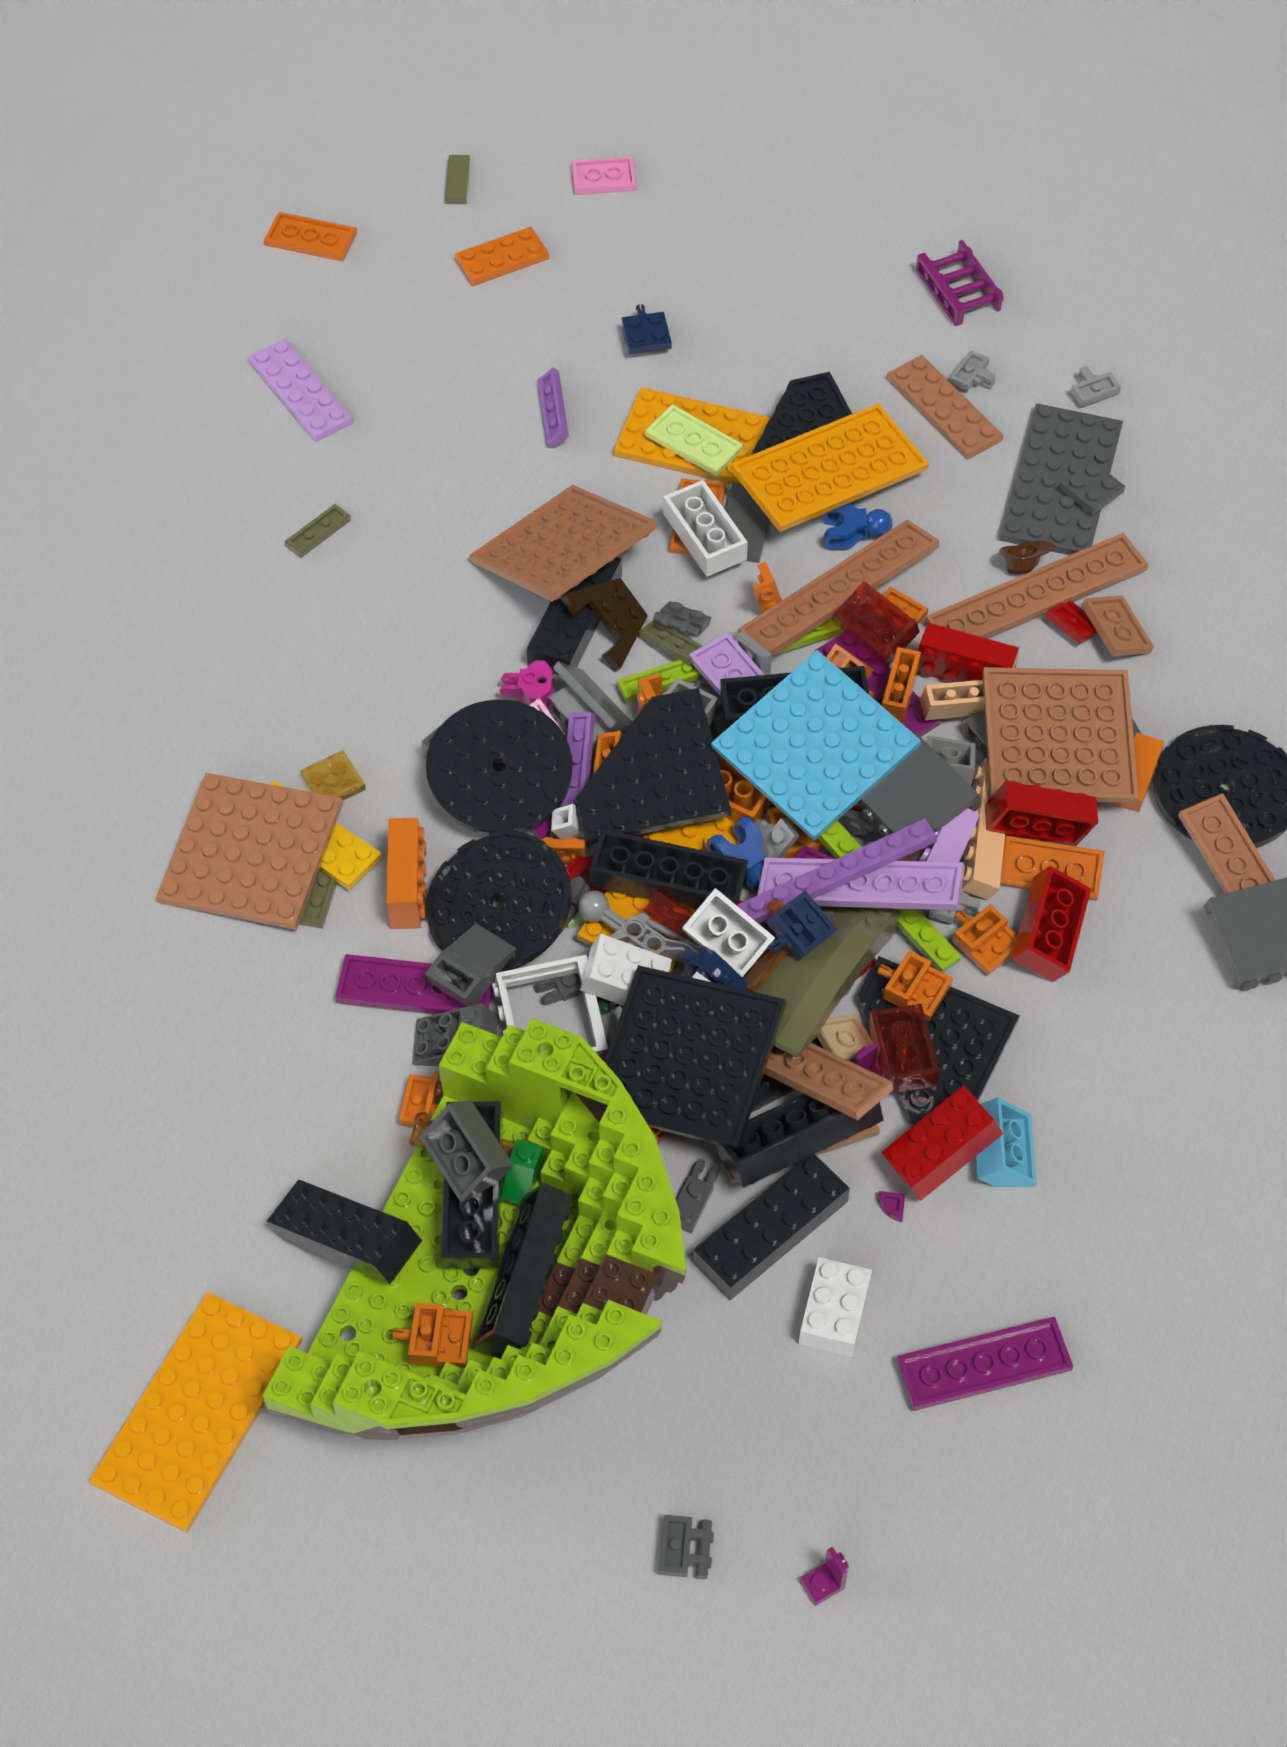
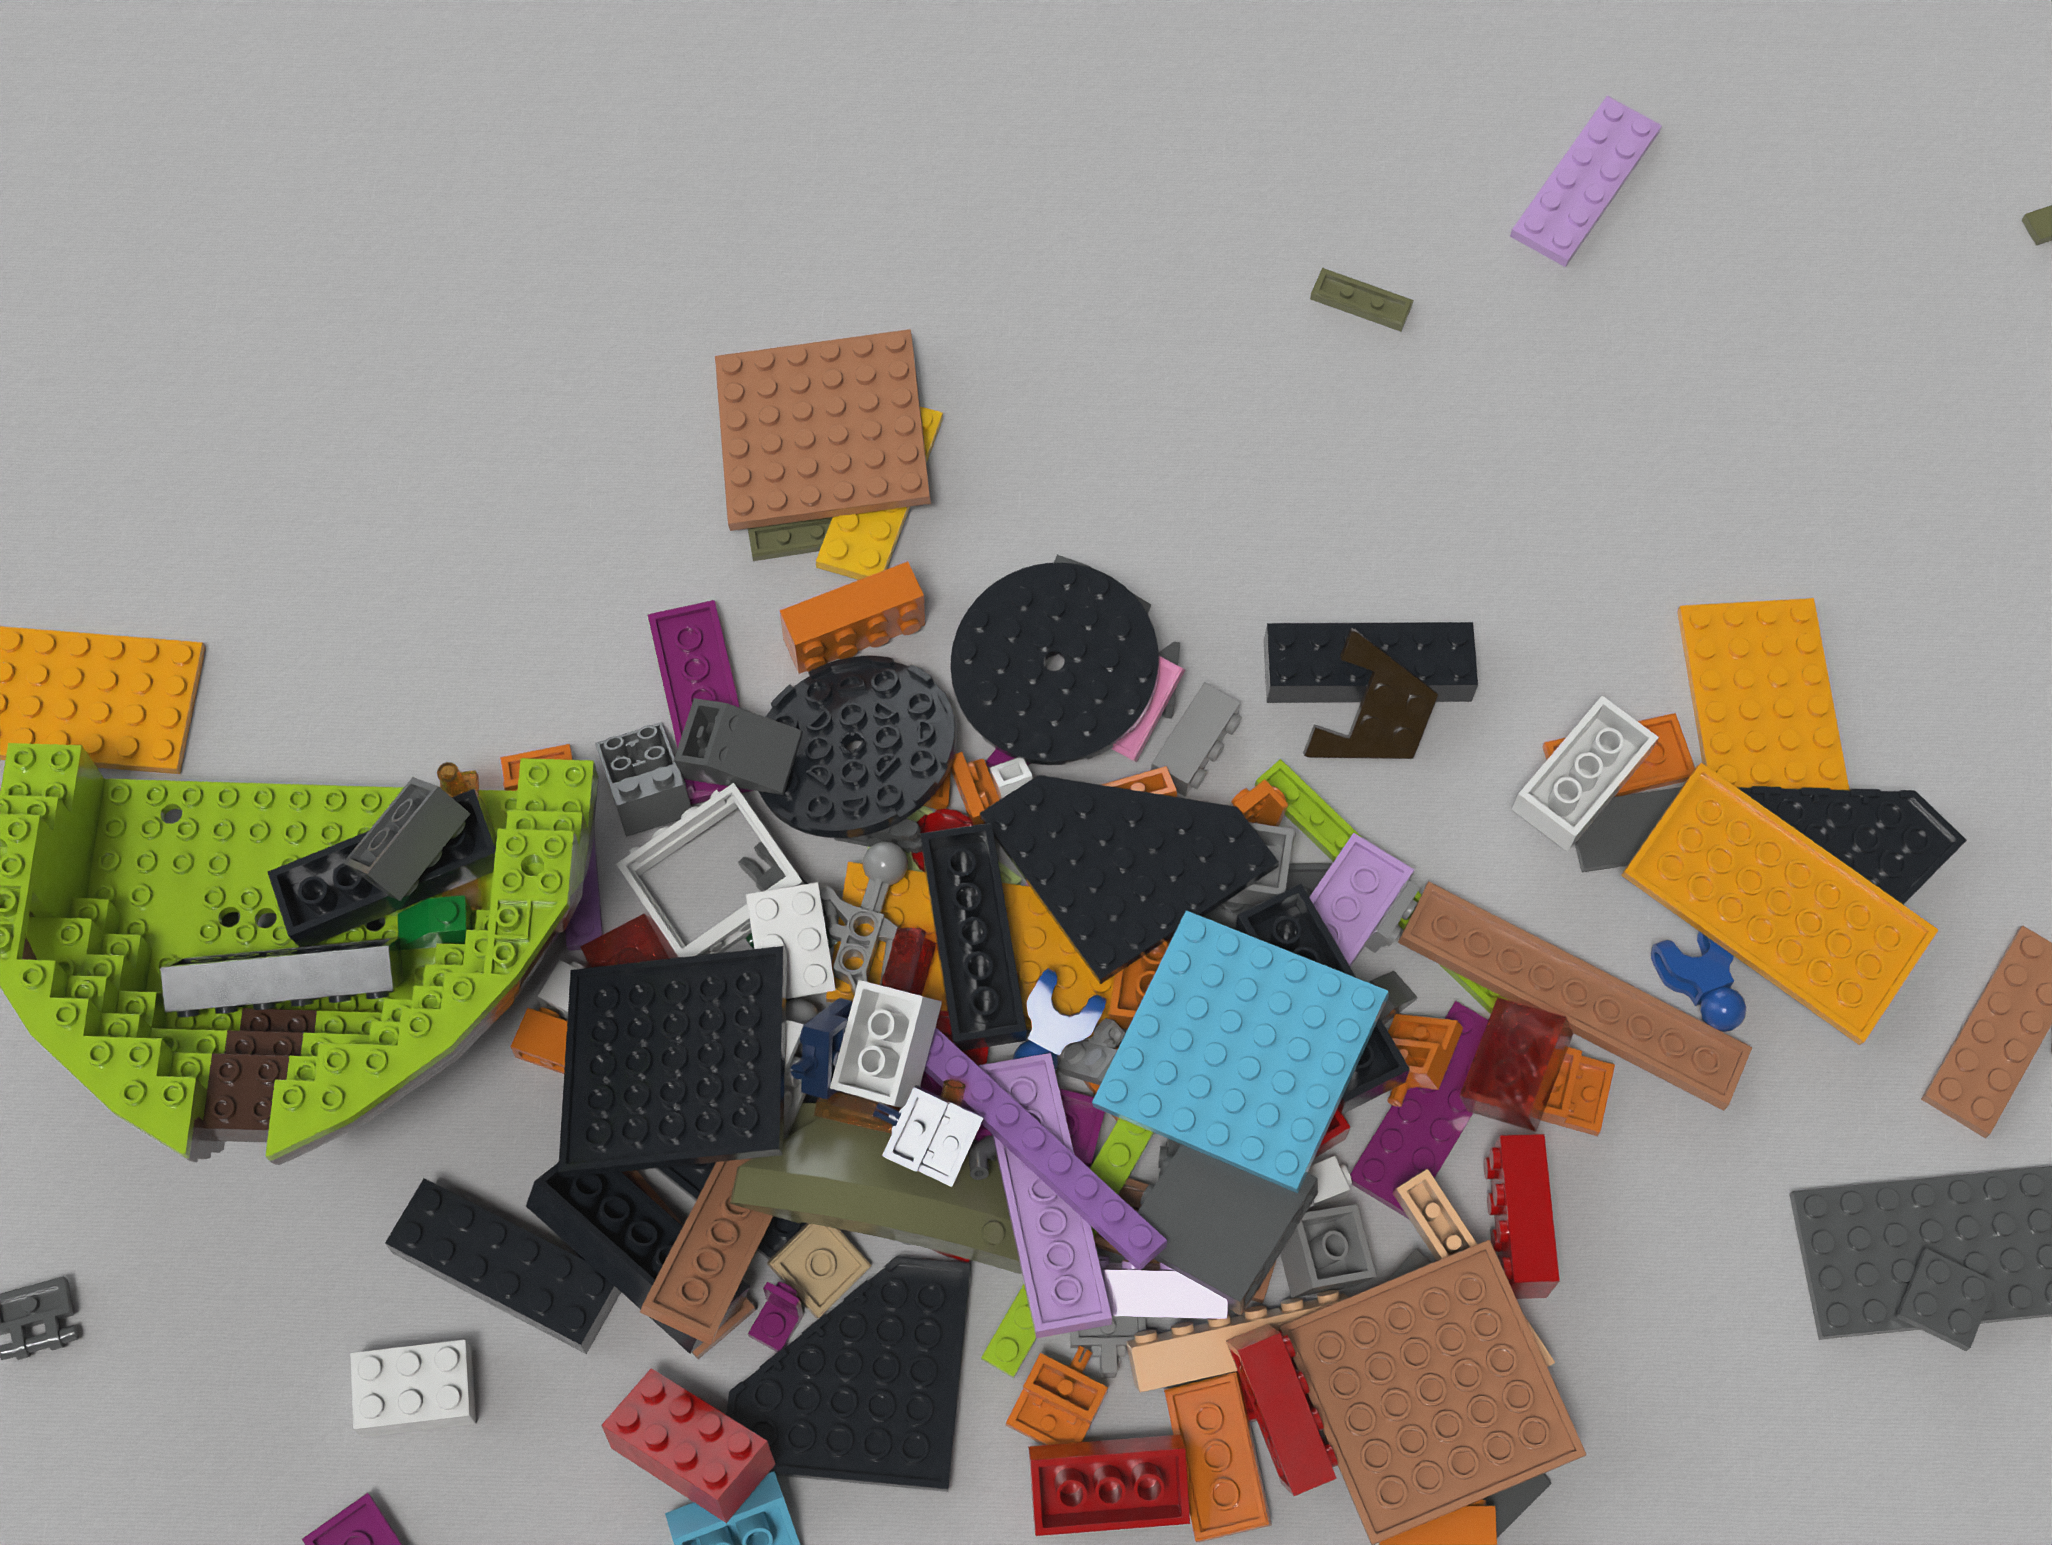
camera: 65 degrees right, 10 degrees up
orange tile [264,212,357,262] -> none
black brick [266,1179,422,1284] -> none
clear yellow plate [300,750,366,800] -> none
orange plate [393,1303,473,1368] -> none
orange plate [455,226,549,286] -> none
nougat plate [469,485,657,602] -> none
dark pink hinge [499,660,554,708] -> none
medium lavender plate [538,367,569,448] -> none
dark grey tile [553,661,633,733] -> none
medium lavender plate [561,712,595,807] -> none
dark blue plate [622,304,672,354] -> none
olive tile [639,620,703,665] -> none
yellowish green tile [645,404,743,477] -> none
dark grey plate [653,601,711,637] -> none
dark grey hinge [676,1159,720,1234] -> none
orange bracket [752,562,782,613] -> none
magenta bracket [800,1547,849,1606] -> none
clear red brick [869,1004,940,1094] -> none
orange plate [877,950,953,1021] -> none
magenta tile [878,1191,905,1222] -> none
orange brick [882,647,921,725] -> none
nougat plate [925,533,1148,638] -> none
reddish brown piece [999,541,1054,574] -> none
red plate [1046,600,1098,644] -> none
nougat plate [1081,595,1154,657] -> none

